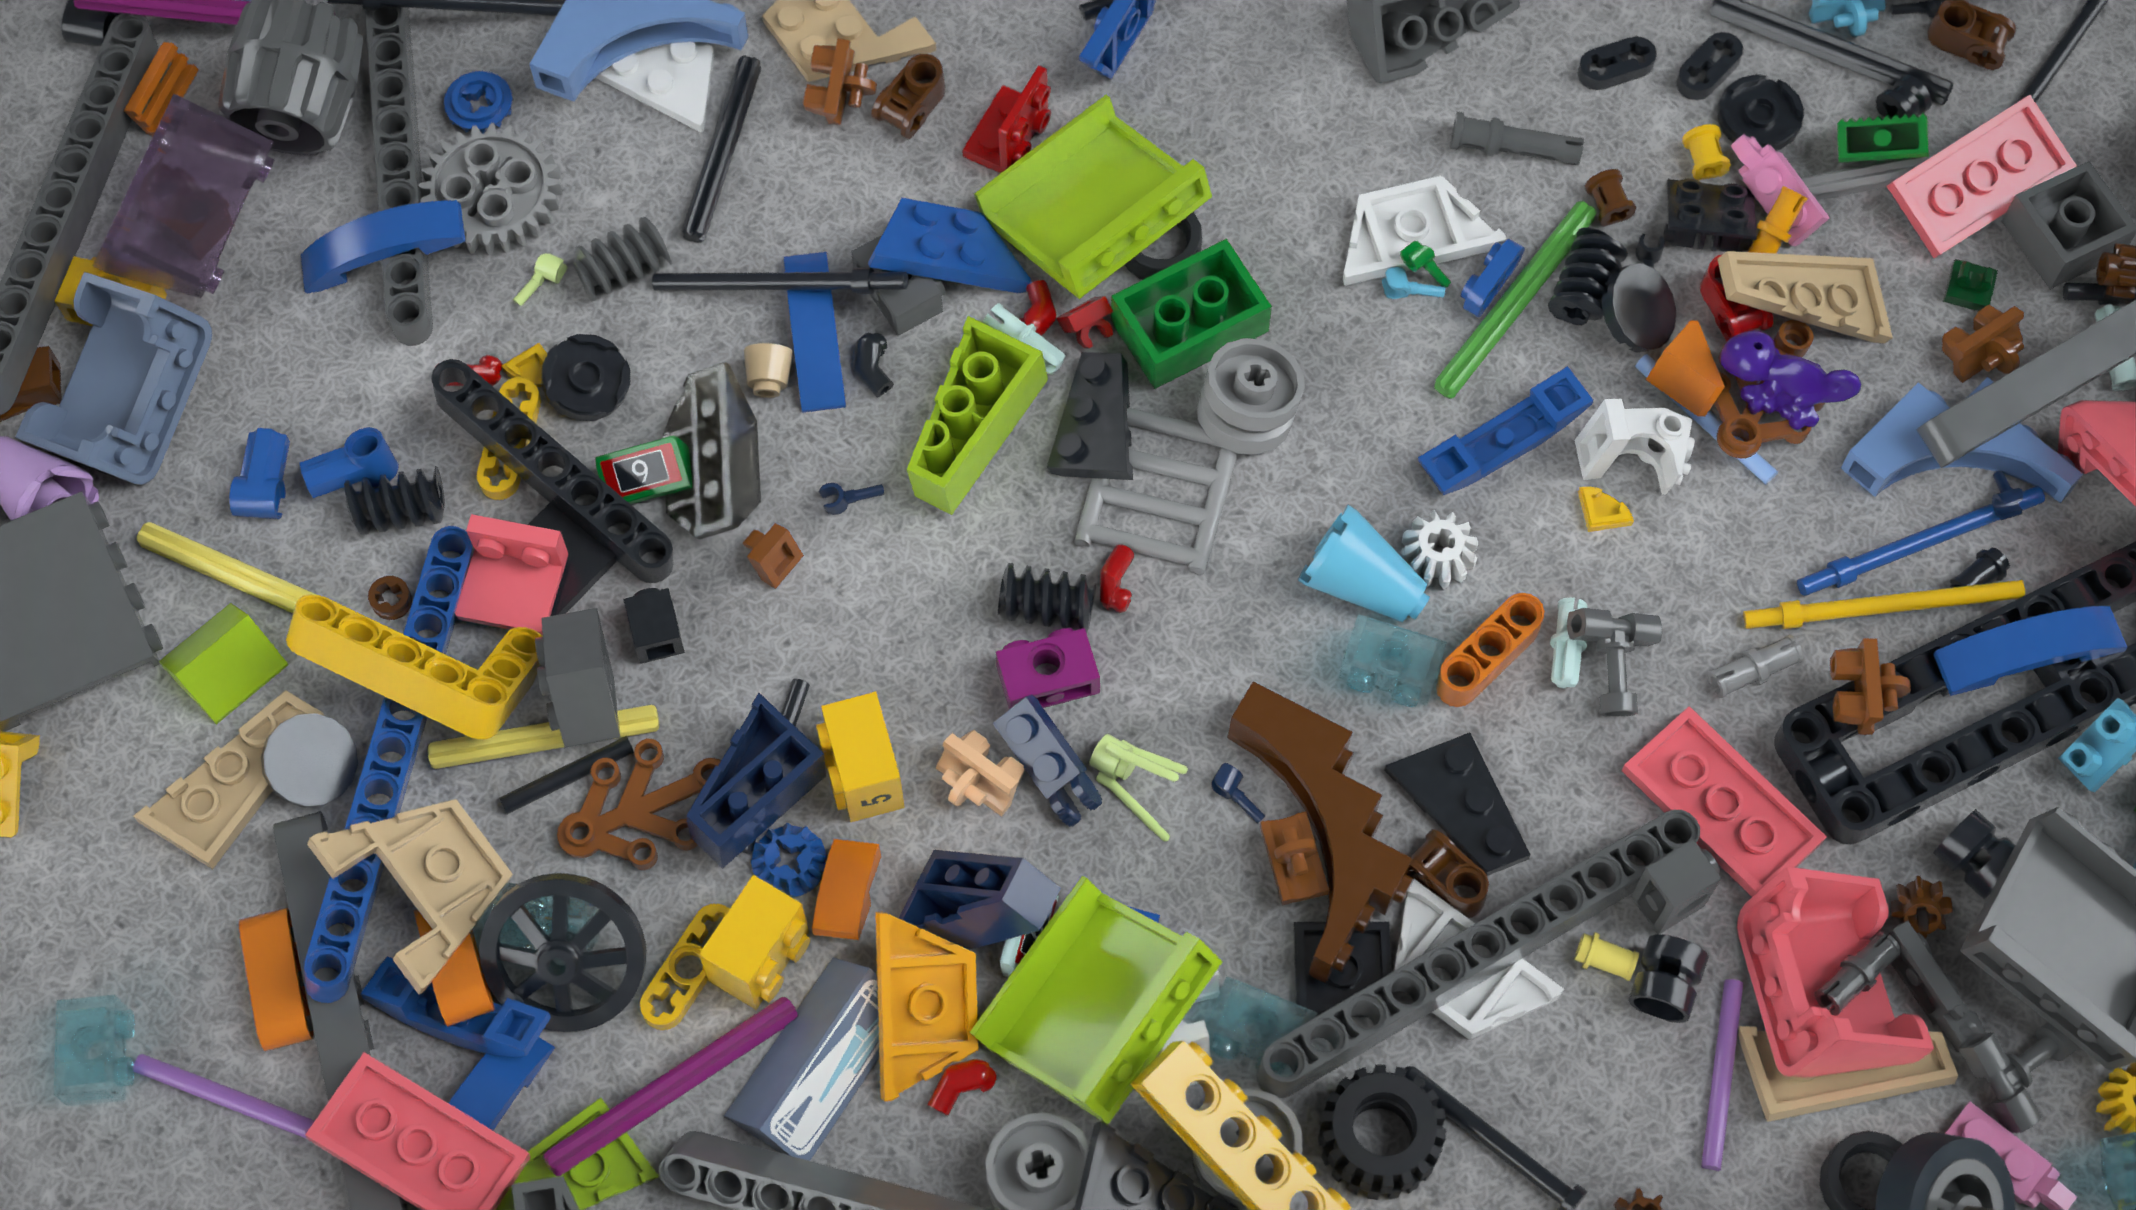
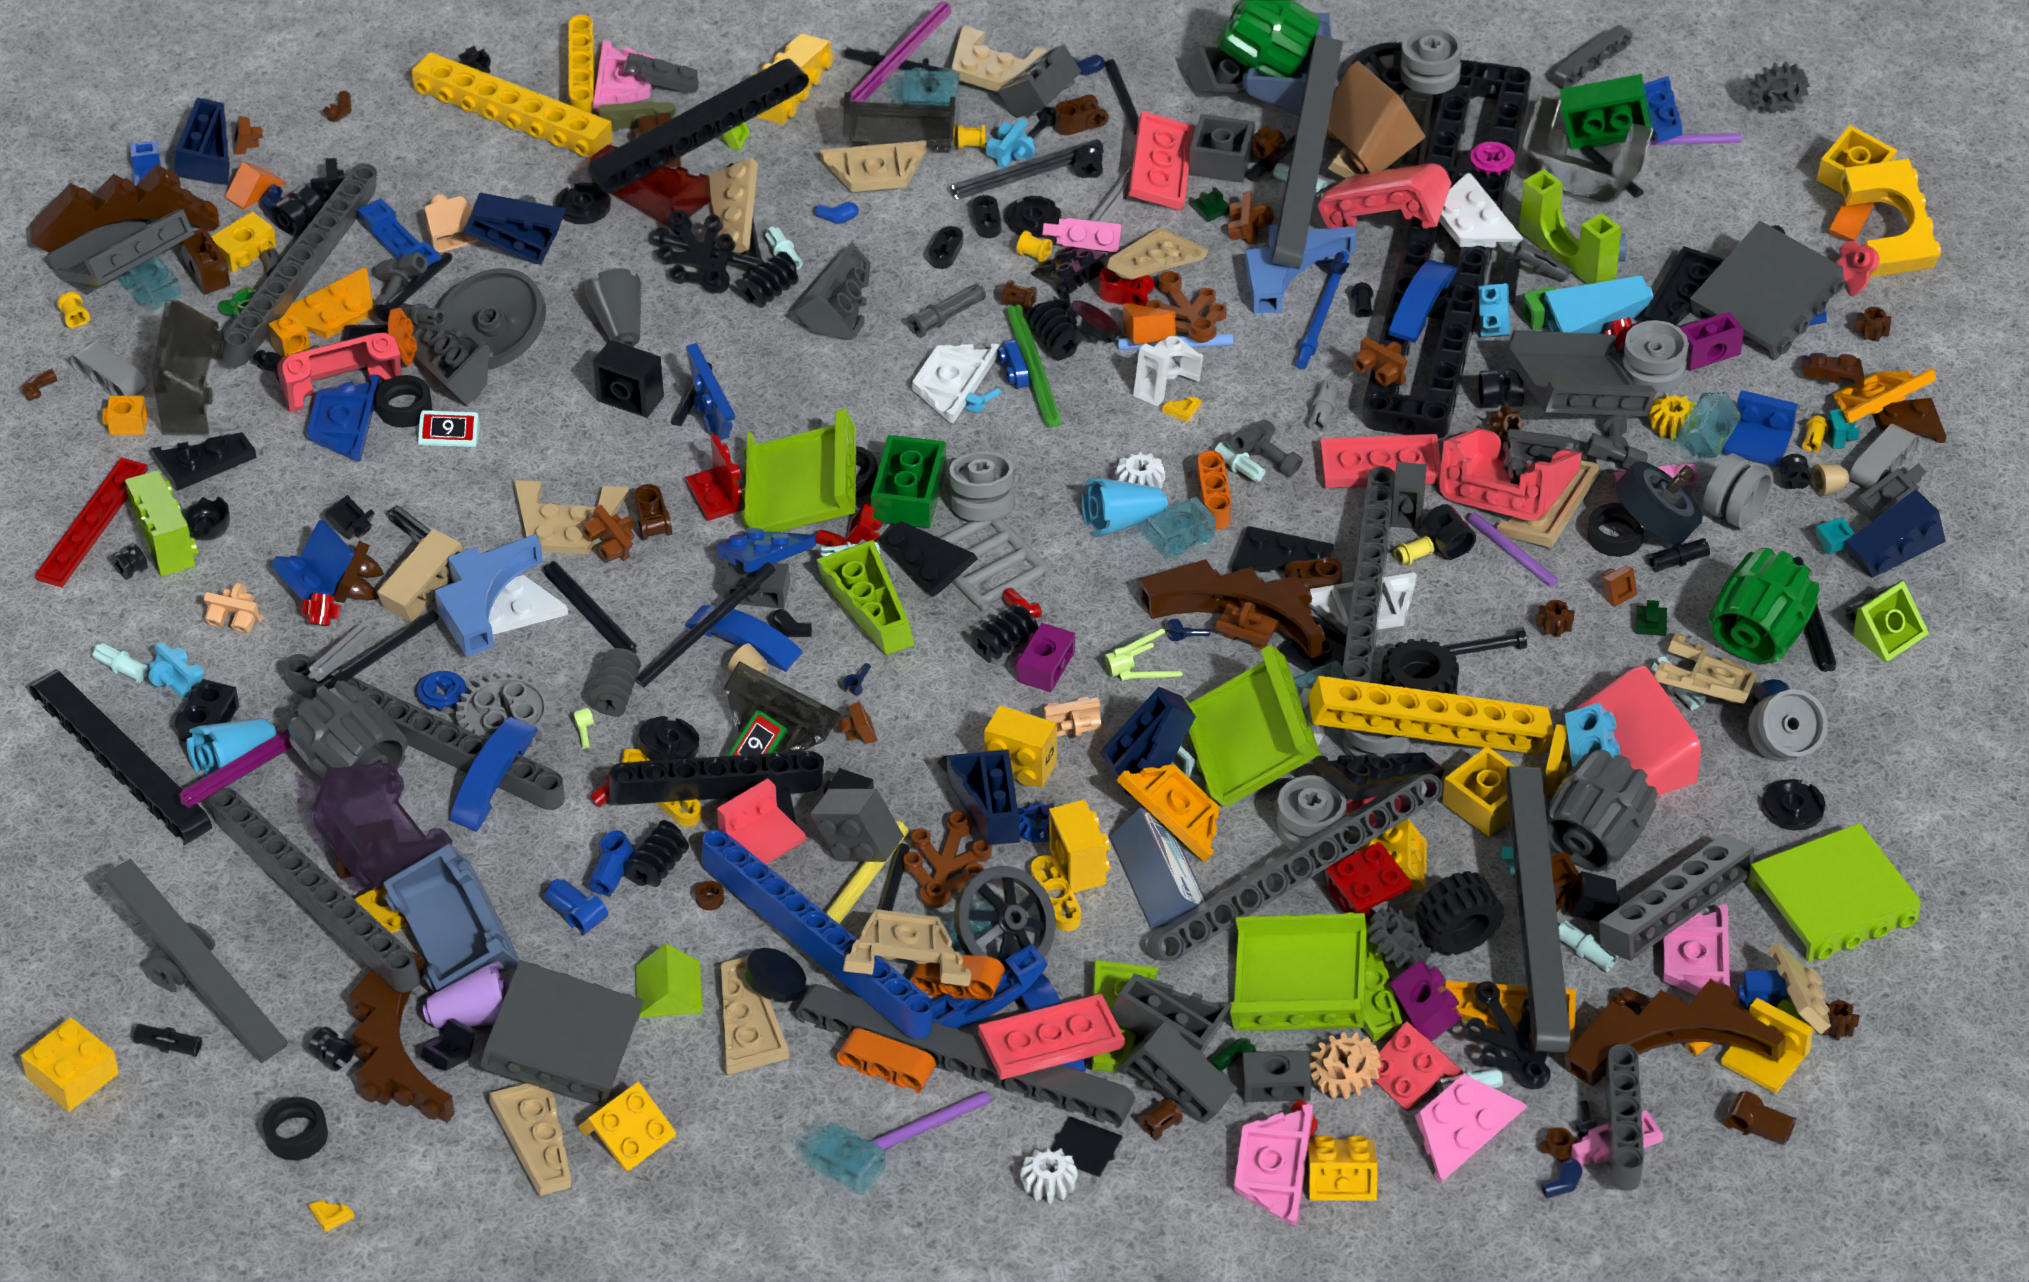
camera: 50 degrees left, 20 degrees down
orange tile [123,42,199,137] -> none
light yellow axle [136,522,317,613] -> none
yellow beam [286,594,543,740] -> none
magenta axle [544,997,798,1176] -> none
orange slope [812,839,881,940] -> none
red arm [927,1059,997,1116] -> none
hinge [993,694,1103,827] -> none
green hand [1400,241,1451,288] -> none
blue slope [1418,366,1594,495] -> none
dark purple animal [1720,330,1861,430] -> none
yellow bar [1743,580,2025,629] -> none
light orange pin [1748,186,1808,254] -> none
green brick [1837,112,1929,163] -> none

